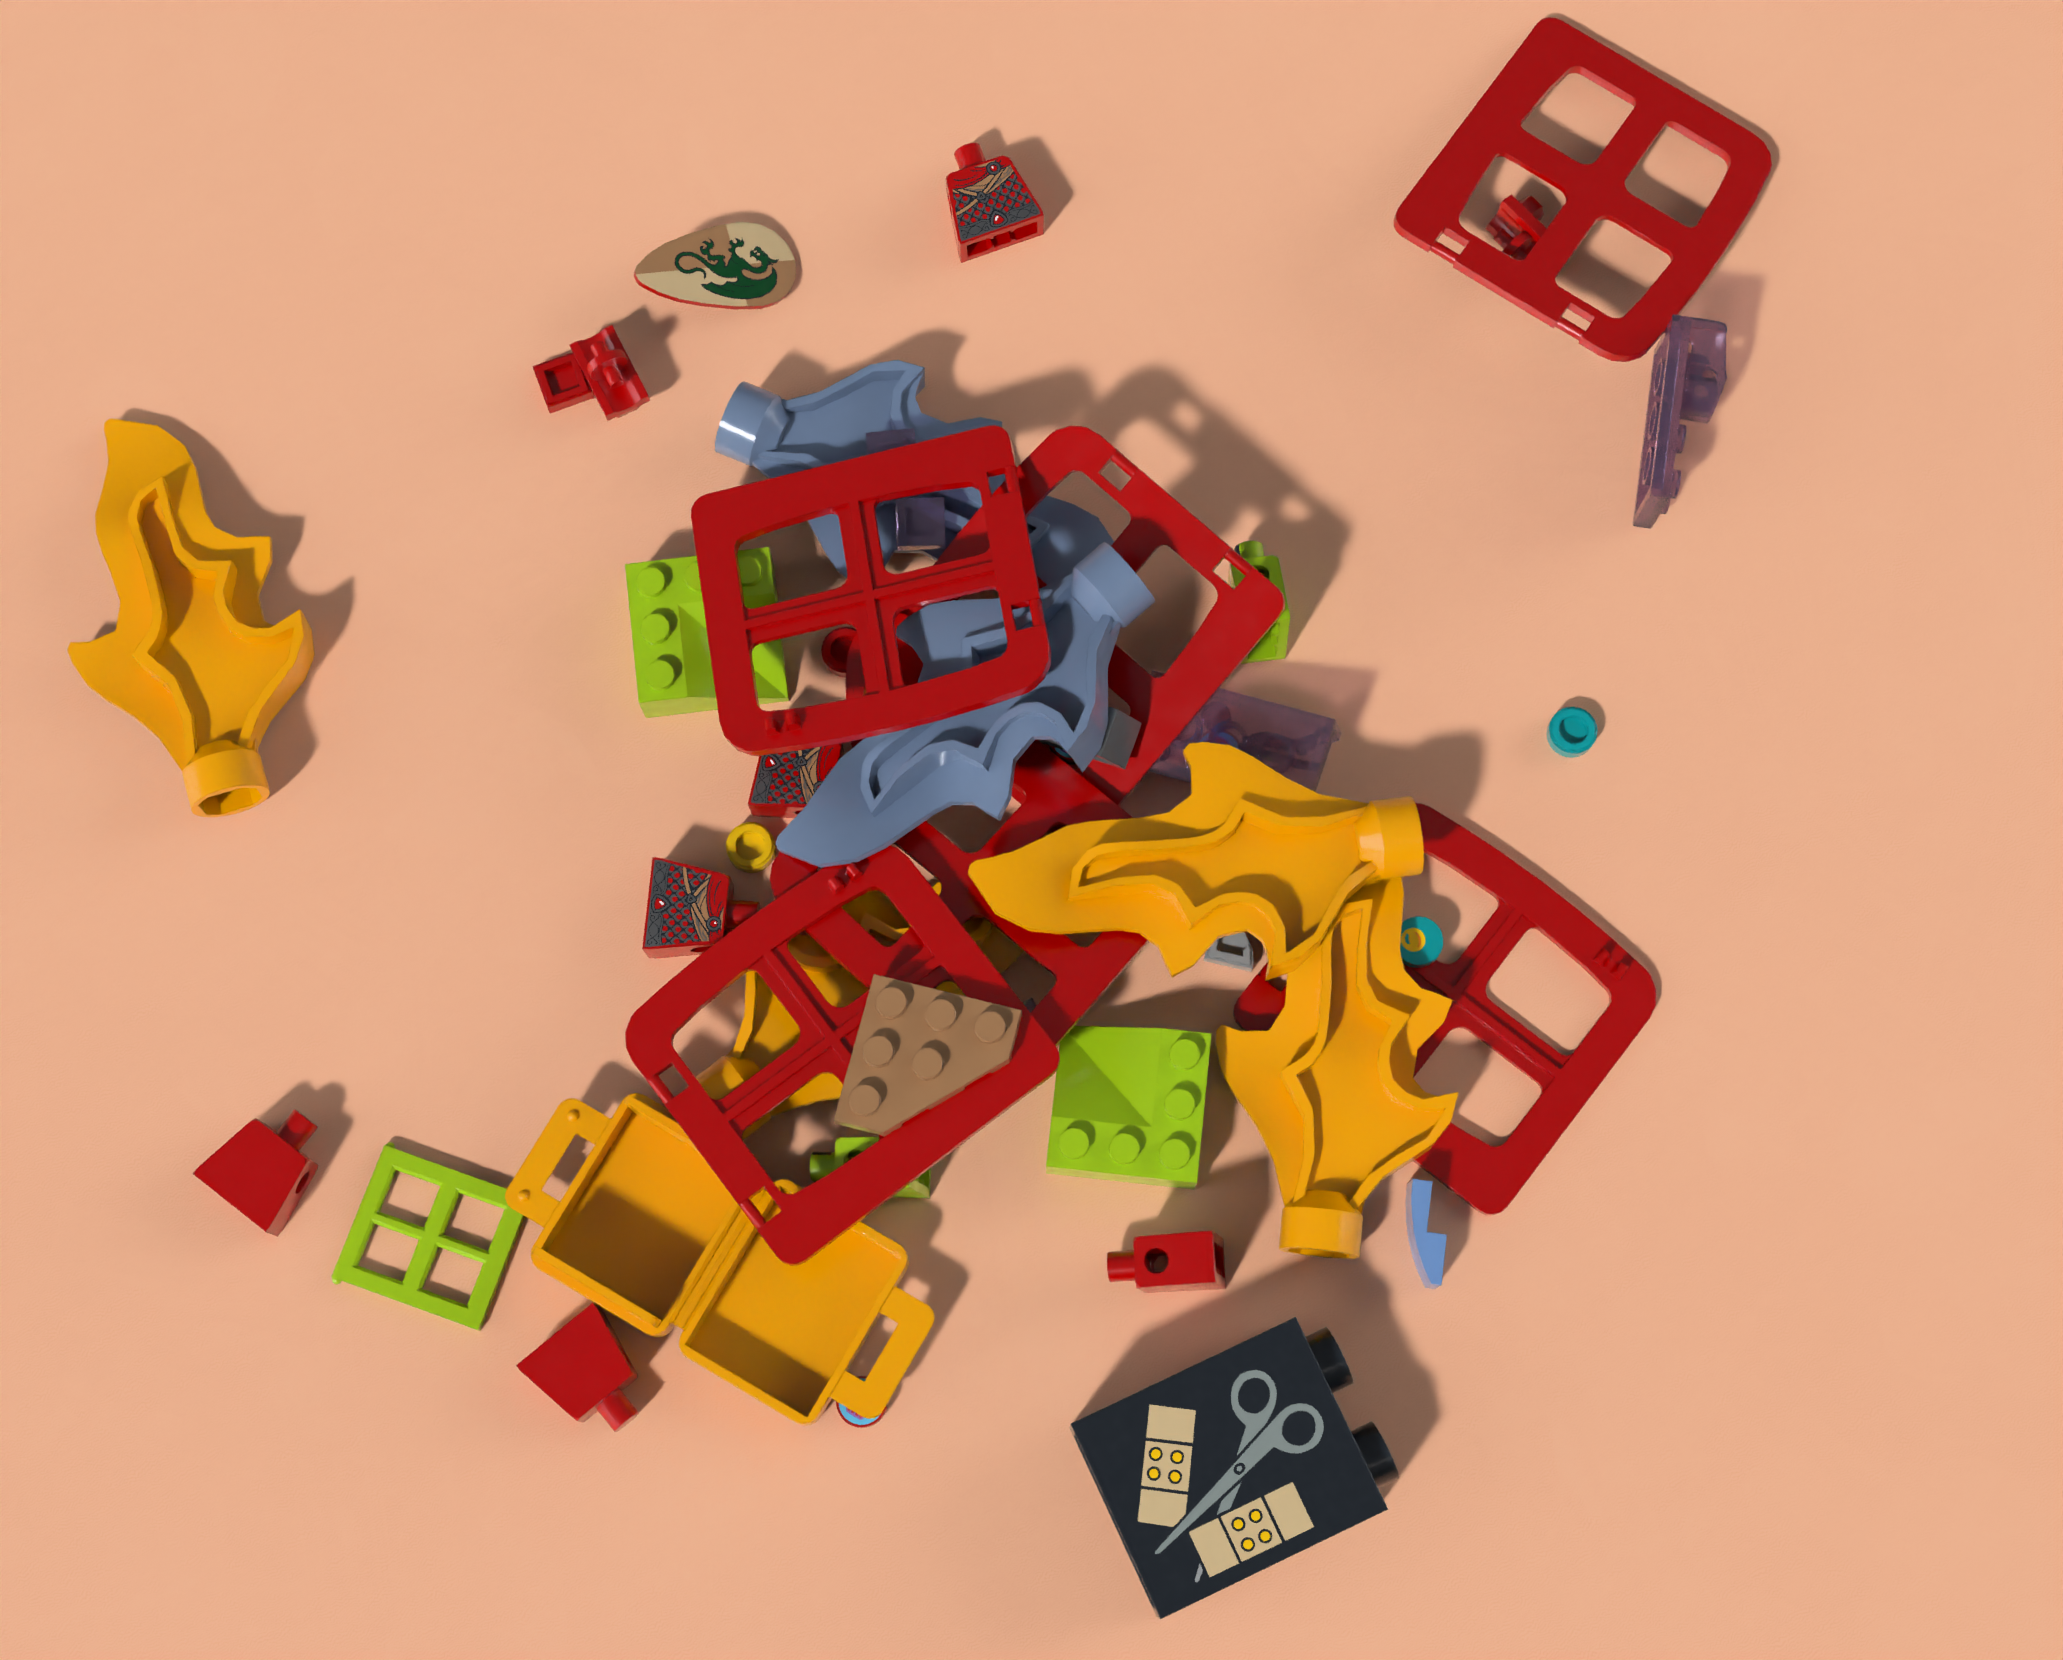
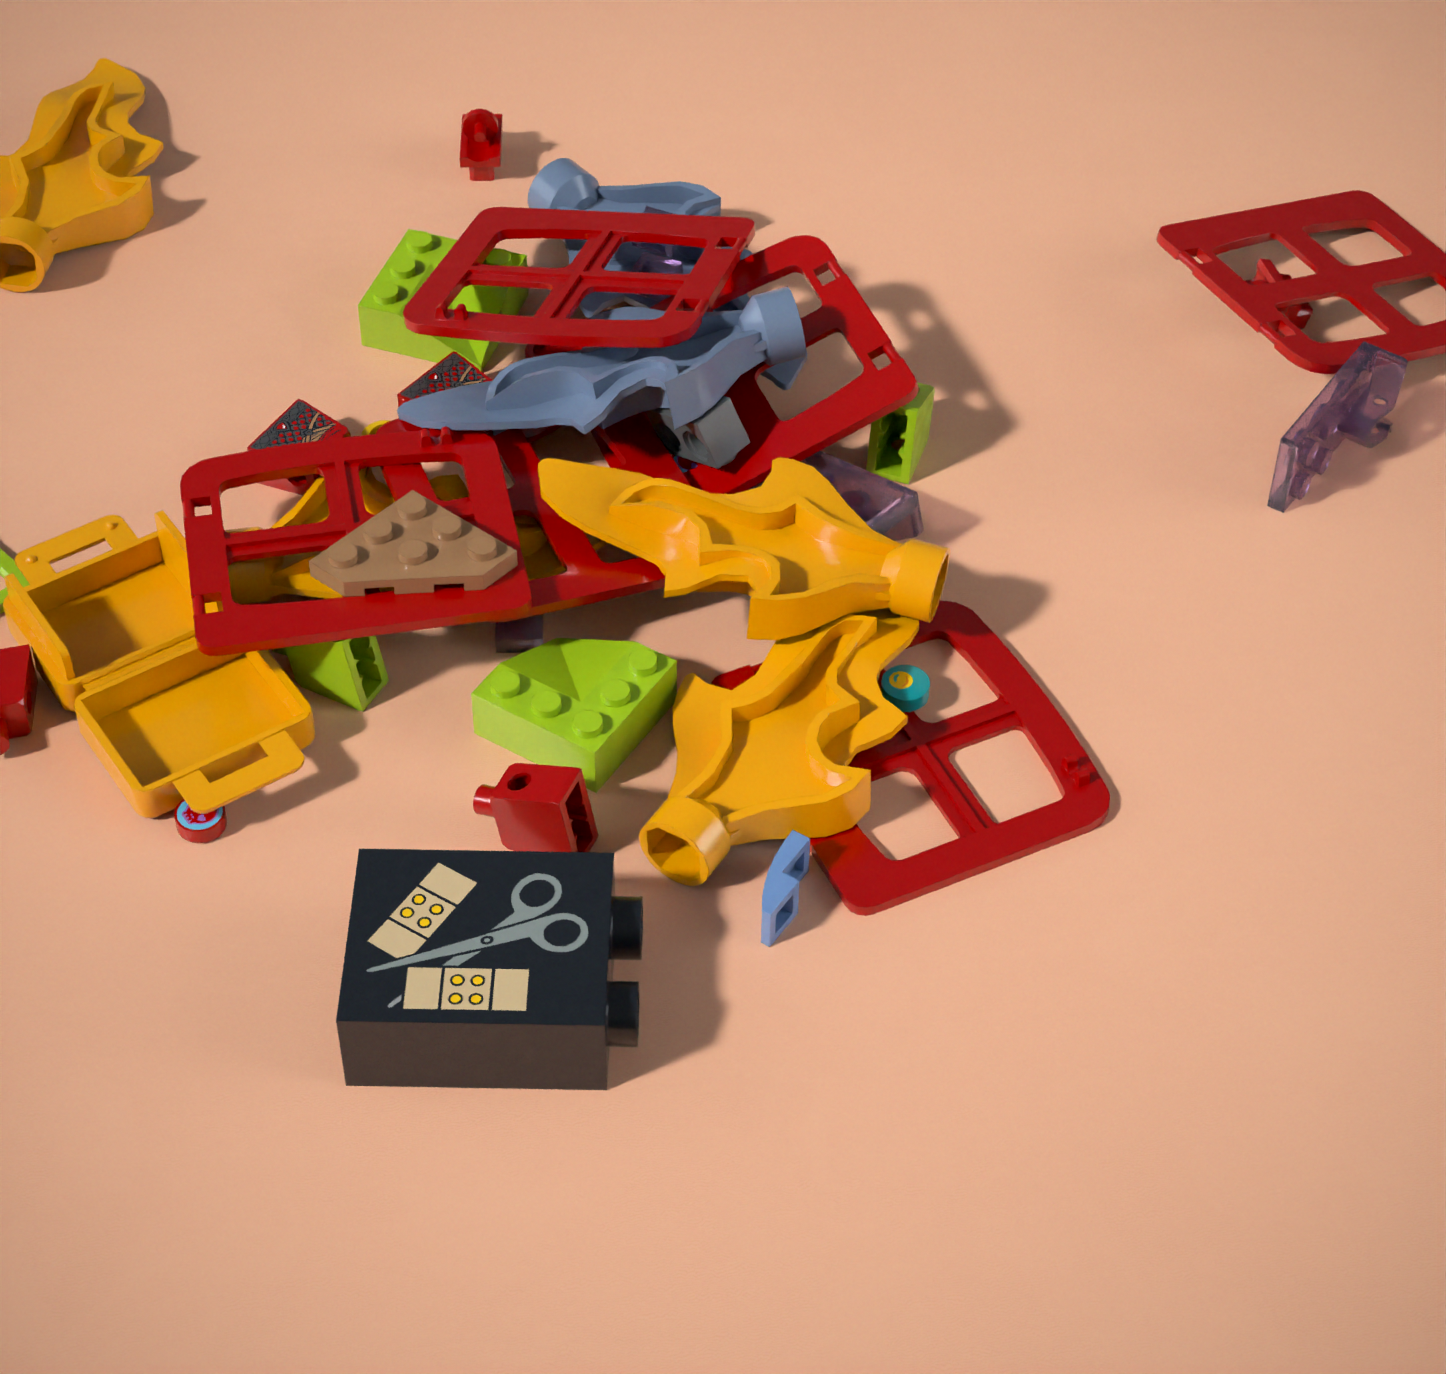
camera: 25 degrees right, 30 degrees down
red tile [532,352,594,414] -> none
shield [634,222,796,310] -> none
torso [946,143,1044,263] -> none
light grey tile [1204,932,1253,972] -> none
teal tile [1546,707,1598,758] -> none

